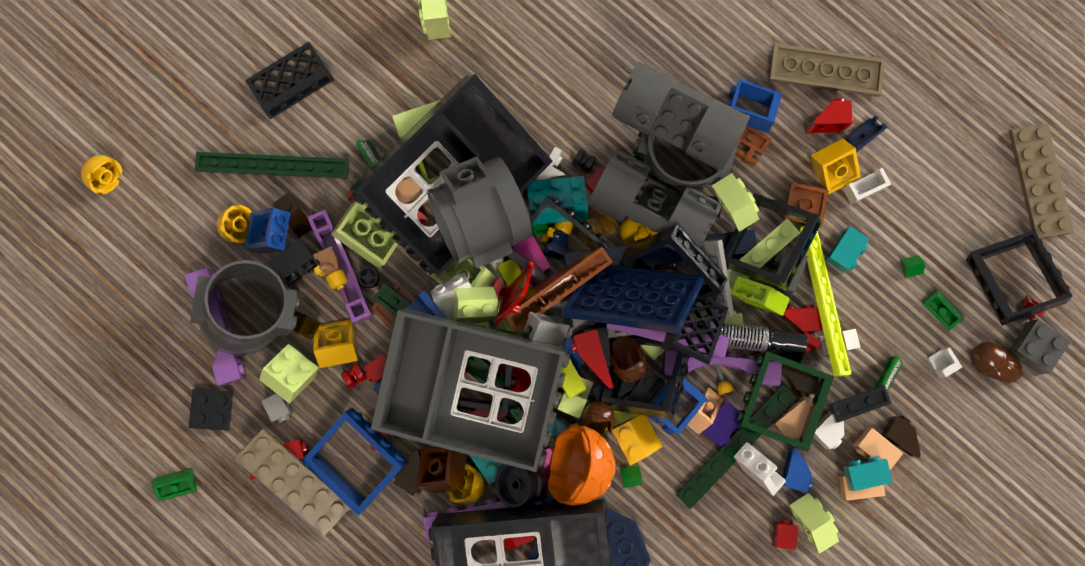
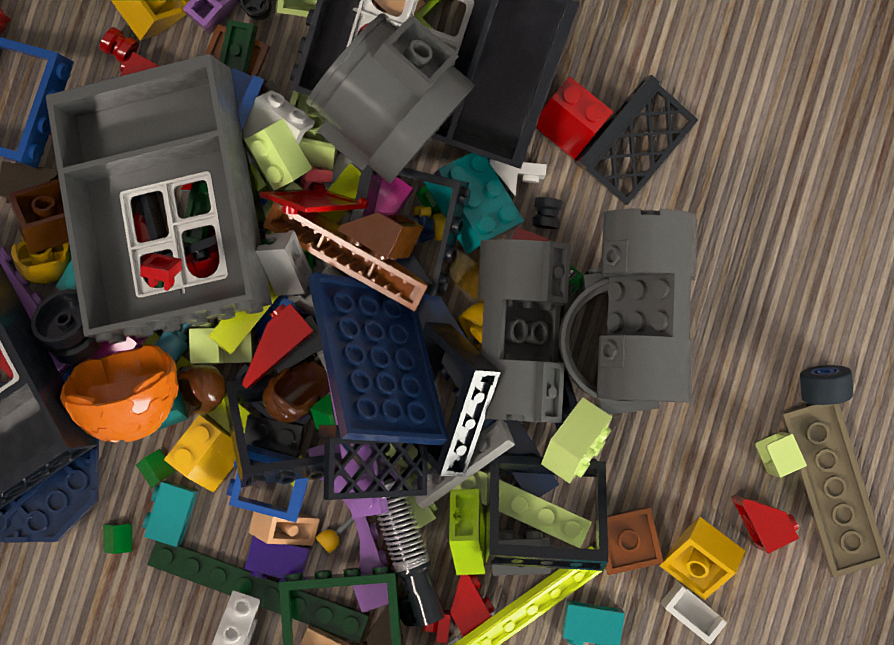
camera: 75 degrees right, 5 degrees up
blue window [726,79,782,133] -> none
dark orange plate [735,126,772,166] -> none
dark blue hinge [844,116,888,153] -> none
none -> green slope [103,523,133,554]
none -> red tile [140,253,182,291]
none -> teal brick [143,480,199,547]
none -> green slope [310,394,336,430]
none -> reddish brown slope [338,212,424,261]
none -> red slope [535,76,613,160]
none -> black fence [574,75,698,205]
none -> yellowish green panel [755,432,807,478]
none -> black wheel [800,365,854,405]

